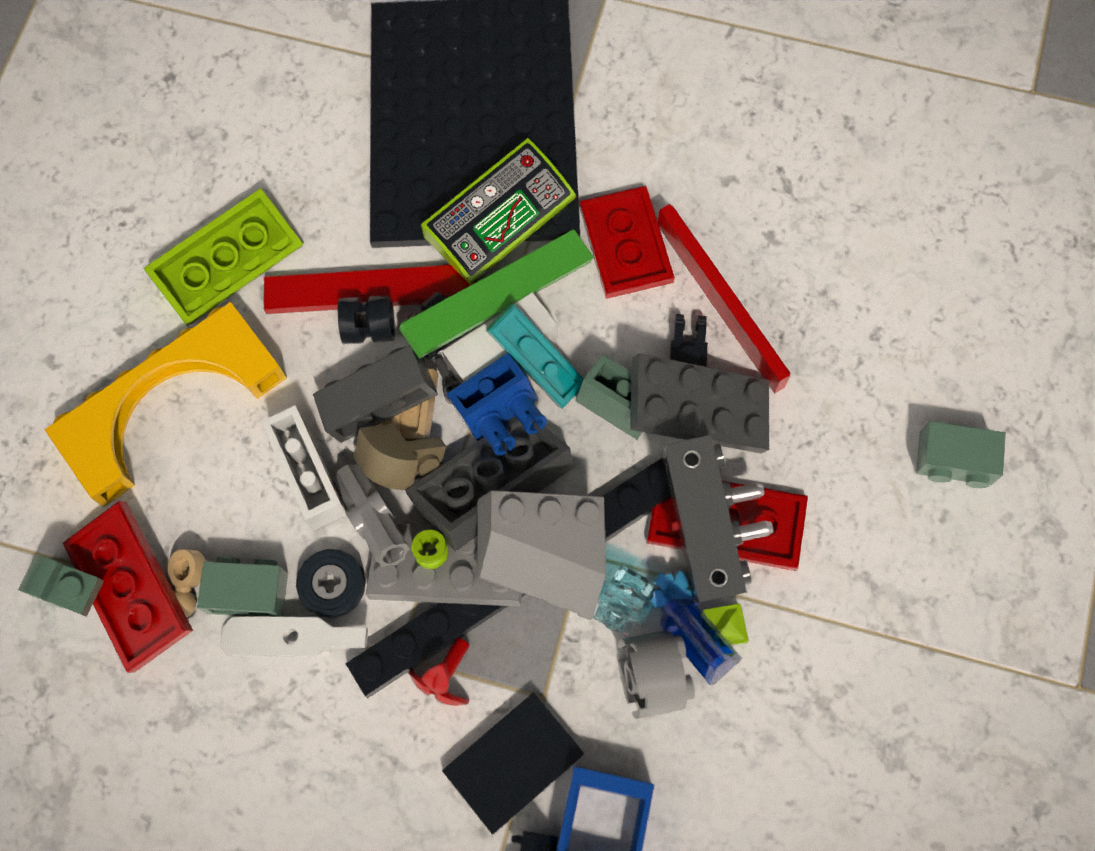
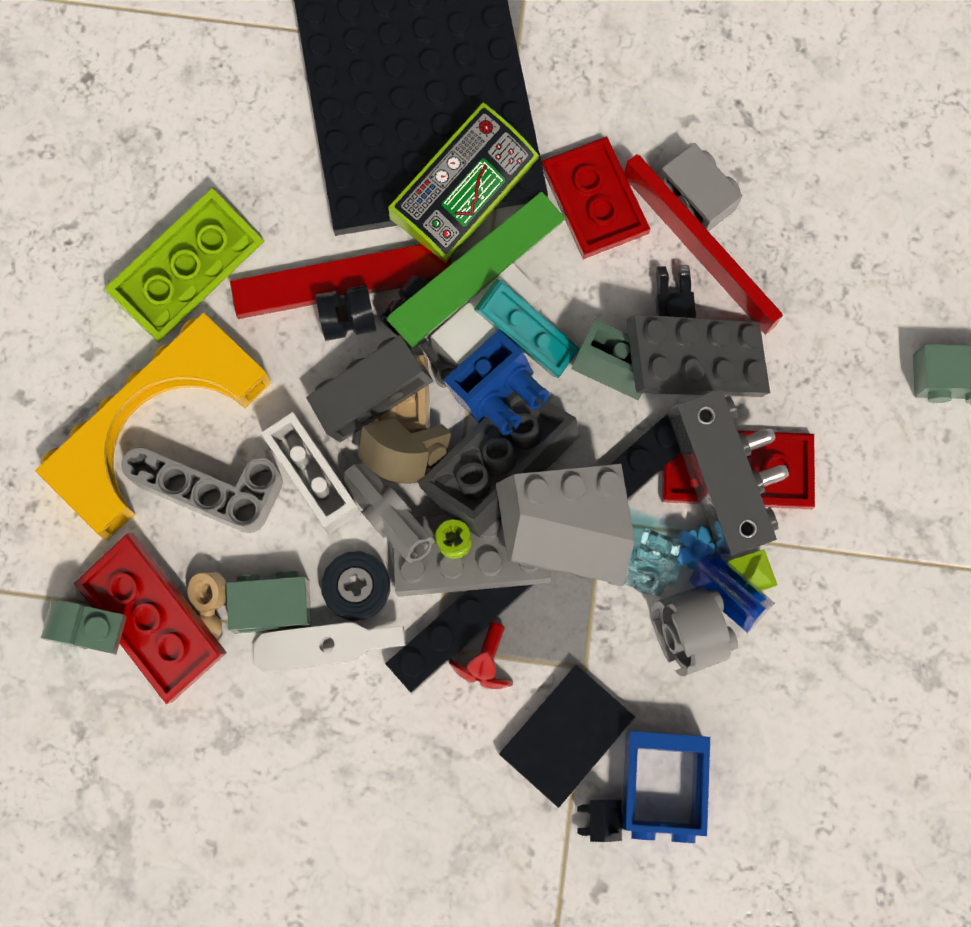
camera: 15 degrees left, 5 degrees up
none -> light grey beam [121,447,283,533]
none -> light grey brick [659,143,743,231]

